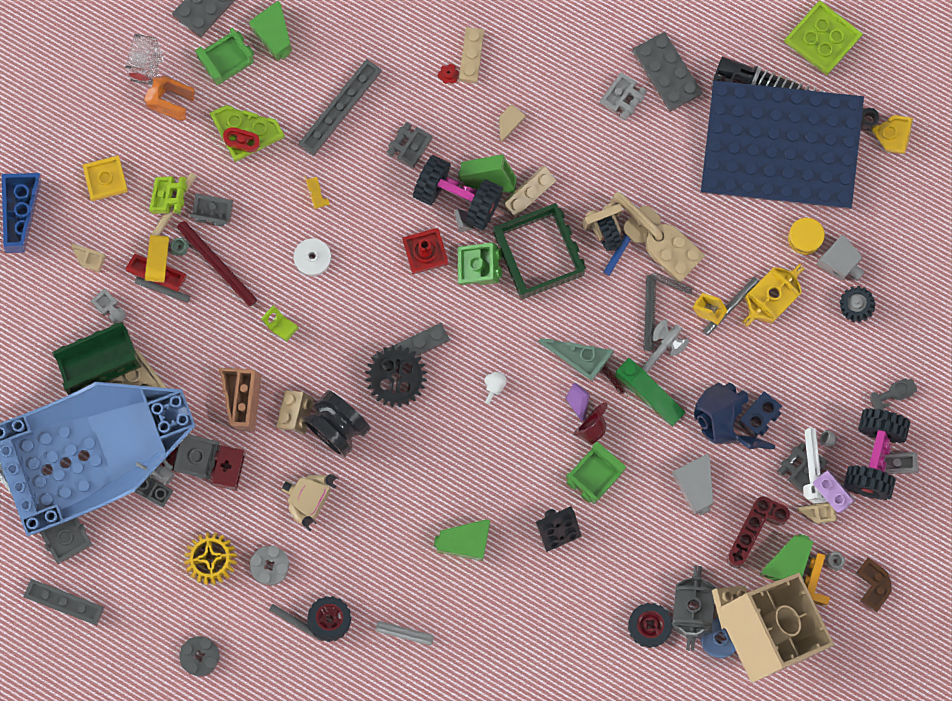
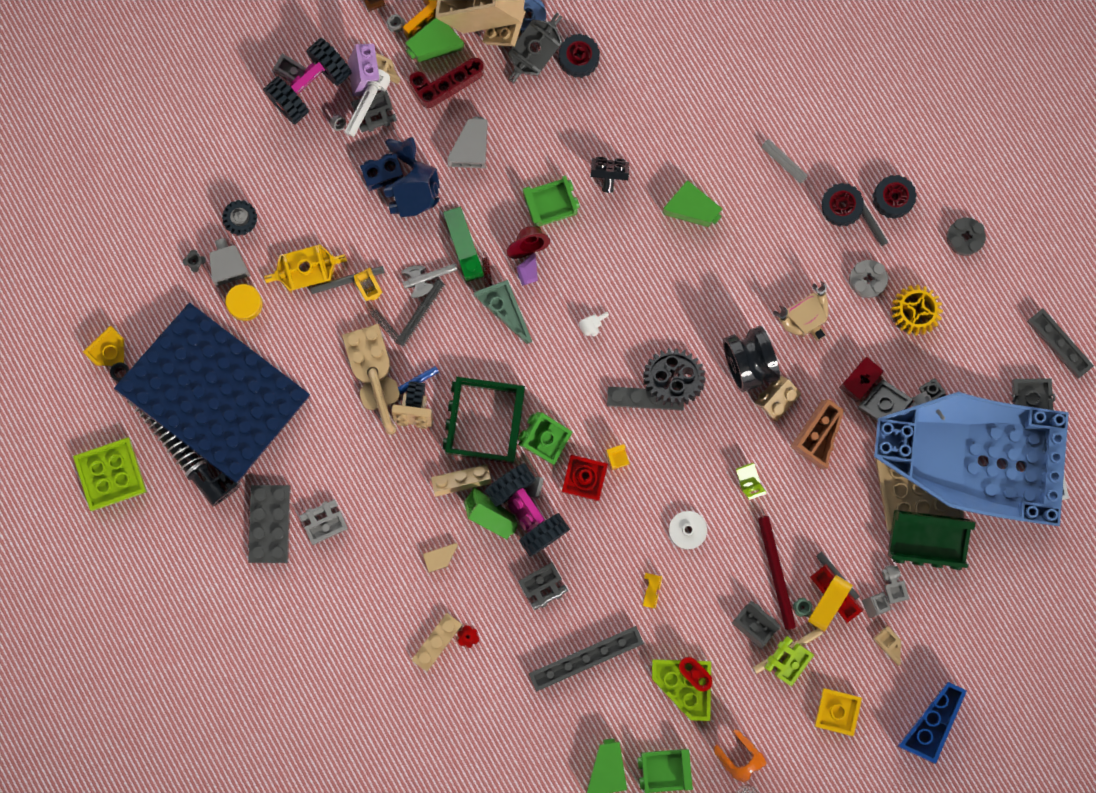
camera: 155 degrees left, 5 degrees up
dark grey piece [870,378,917,410] -> none
none -> dark grey plate [183,250,206,272]
none -> yellow panel [605,444,630,471]
none -> light grey slope [862,592,891,618]
none -> black wheel [873,175,917,219]

